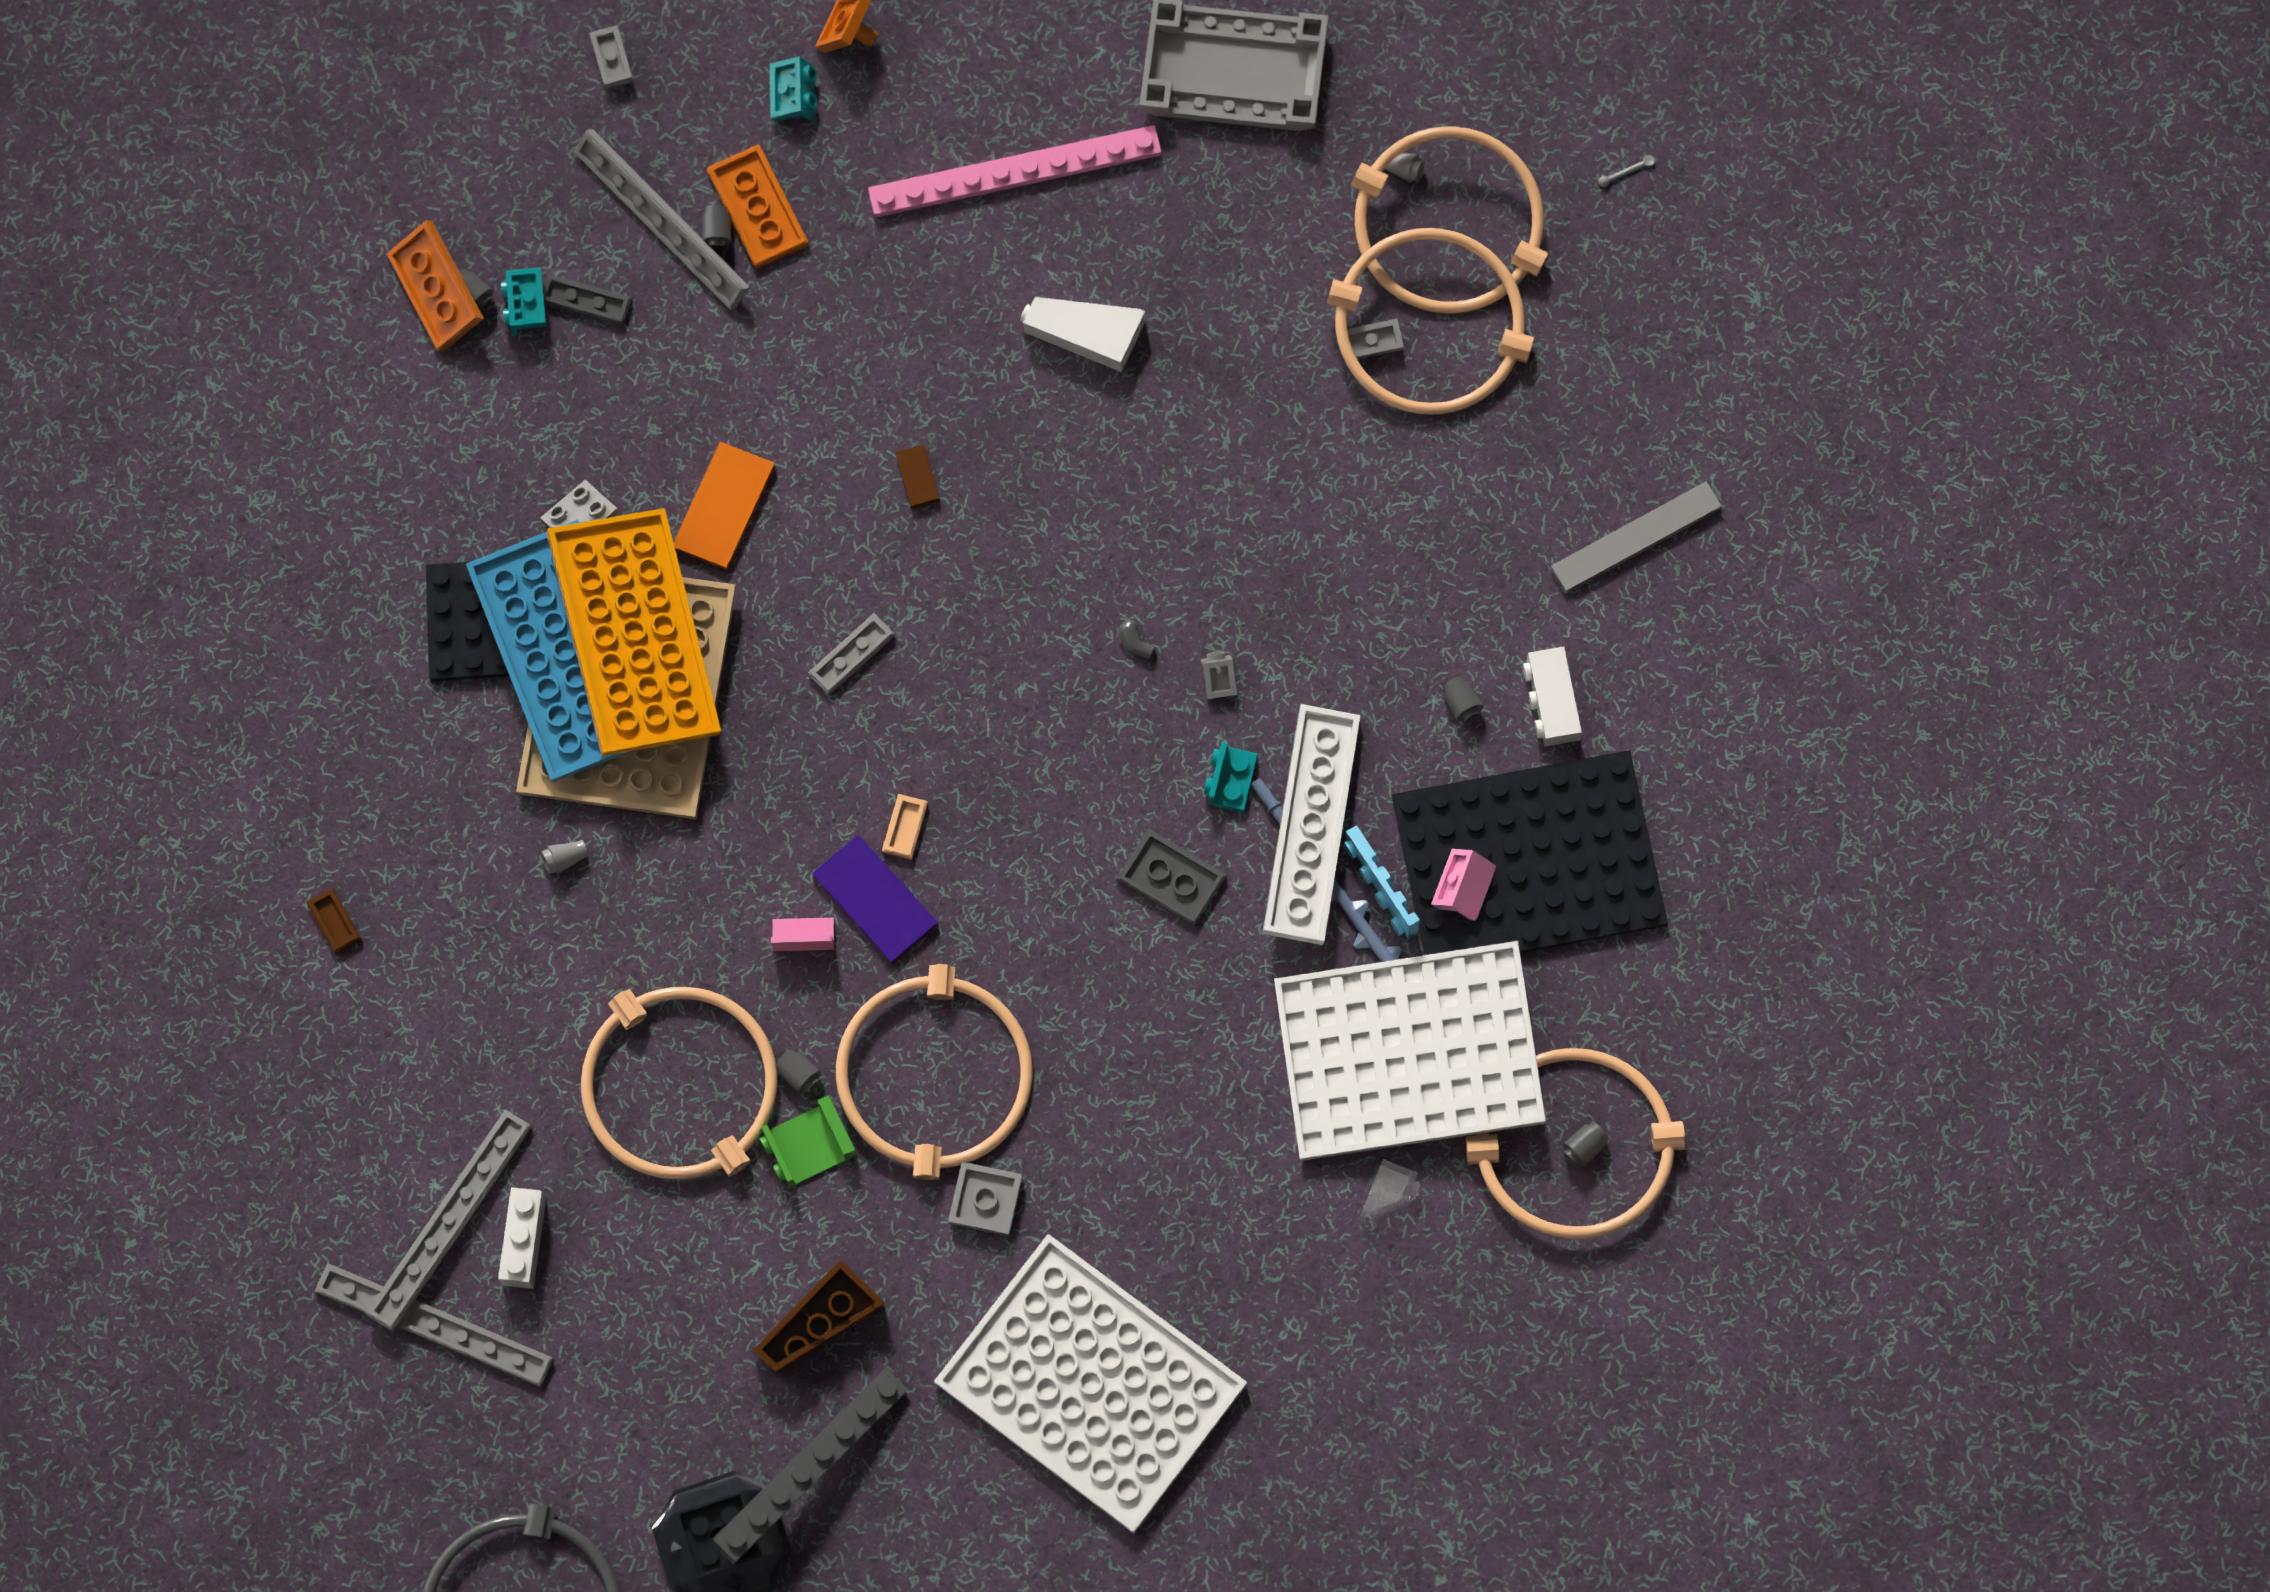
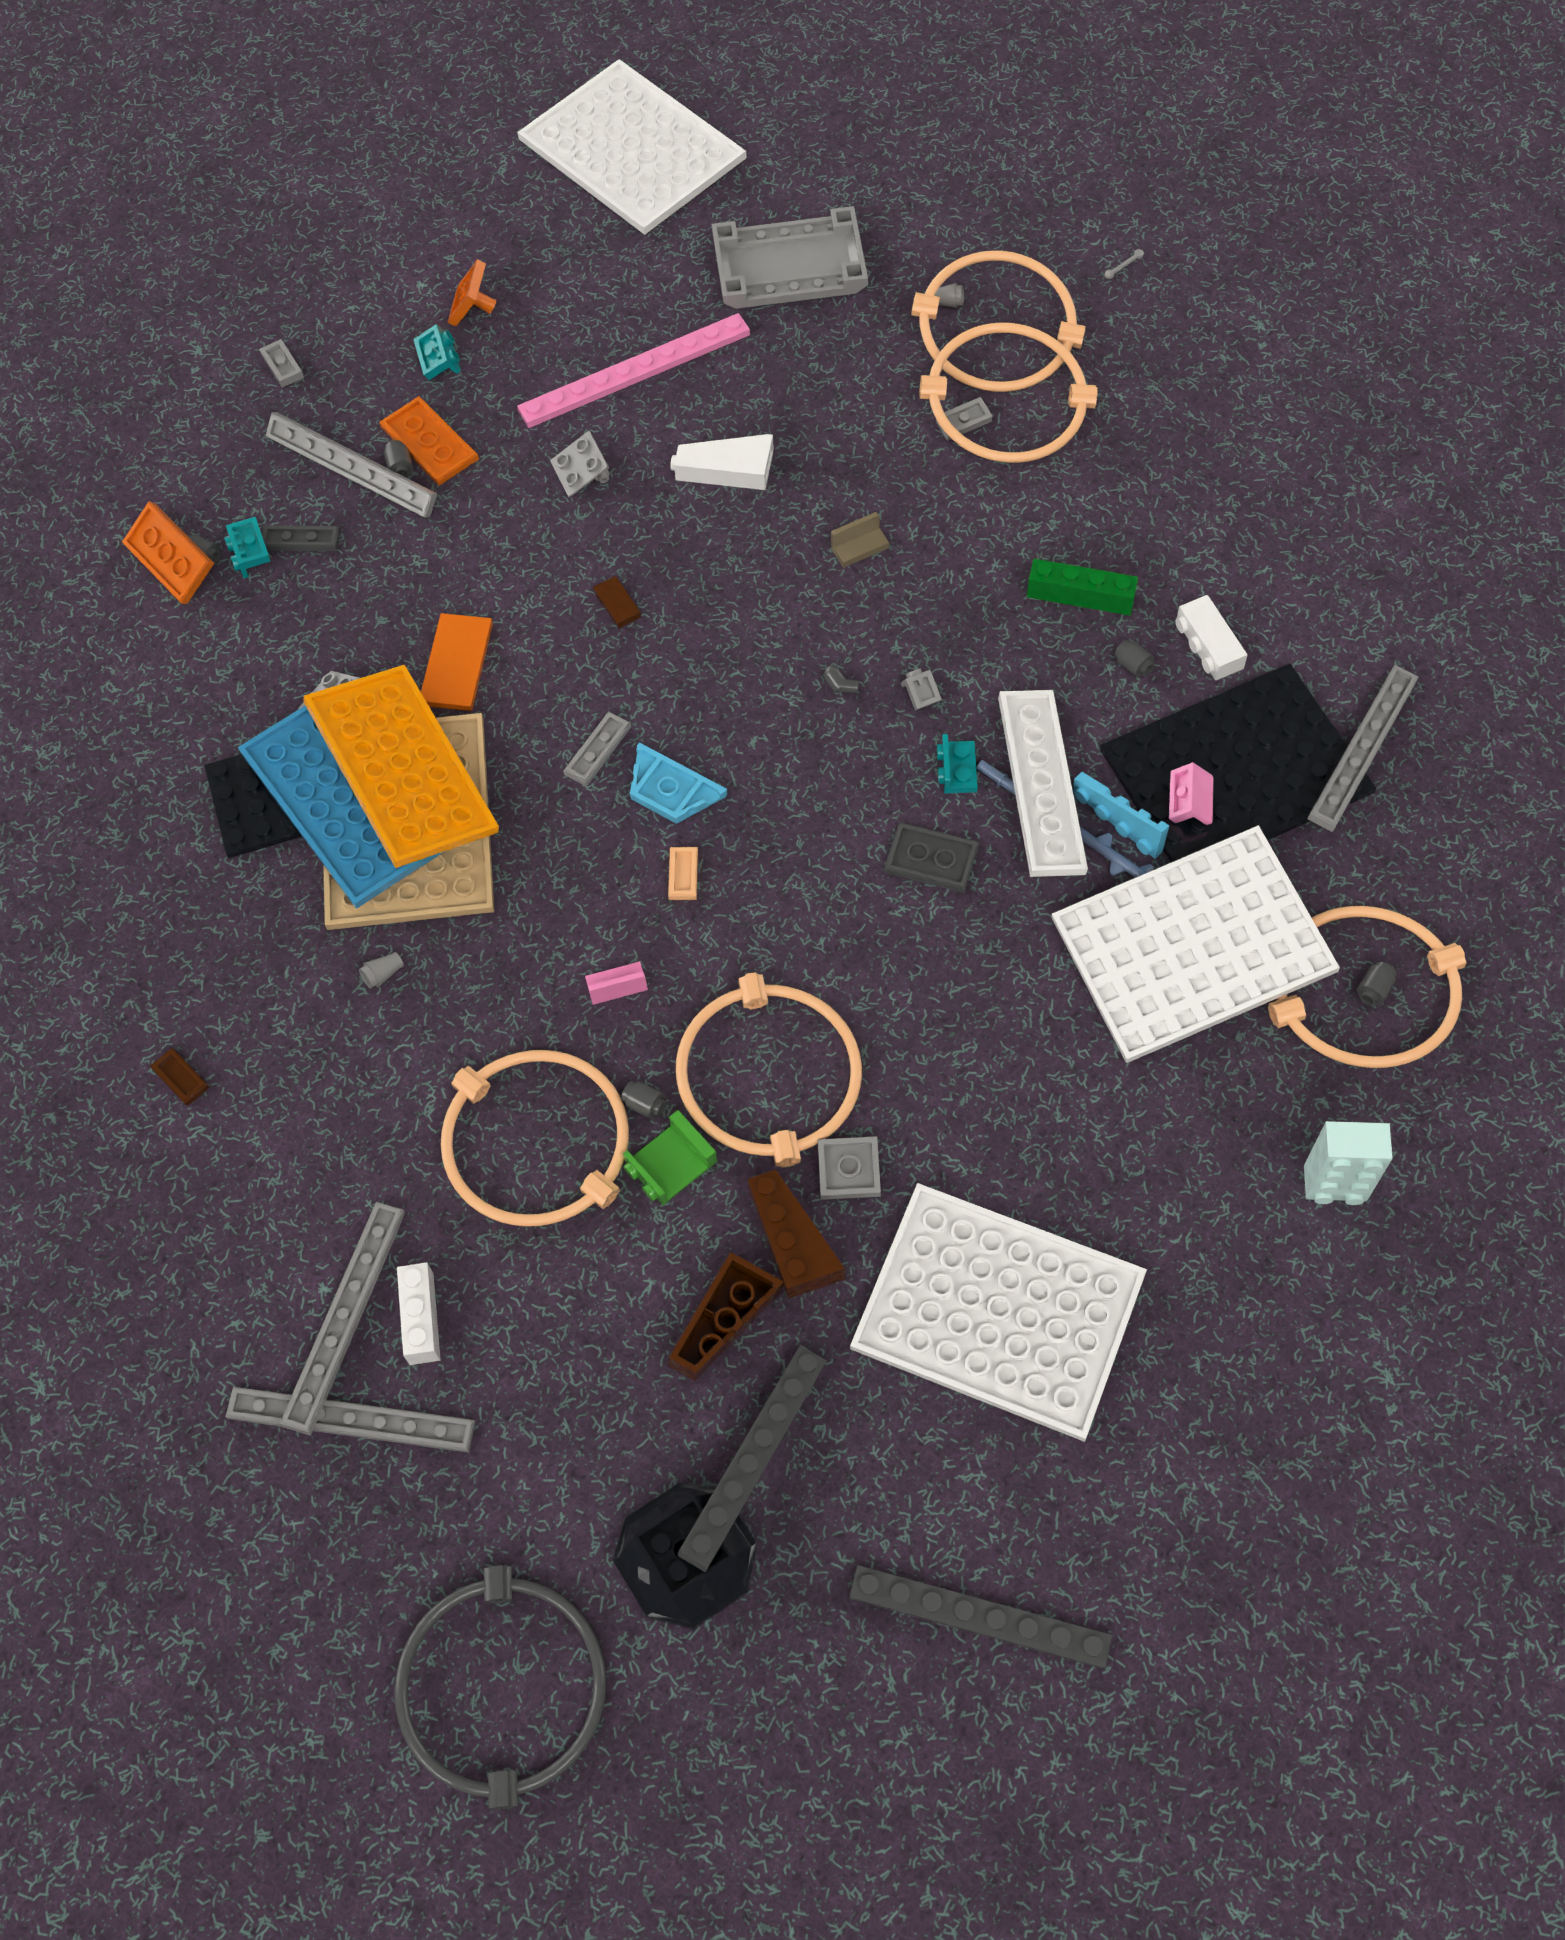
camera: 15 degrees left, 10 degrees down
dark purple tile [812,835,938,964] -> none
clear slope [1360,1159,1421,1224] -> none
light grey tile [1551,481,1722,593] -> none
none -> light grey hinge [550,431,610,497]
none -> medium azure wing [630,742,727,824]
none -> reddish brown wedge [747,1169,845,1299]
none -> dark tan panel [831,512,889,568]
none -> green brick [1027,559,1138,616]
none -> light aqua brick [1304,1121,1392,1205]
none -> light grey tile [1307,665,1419,832]

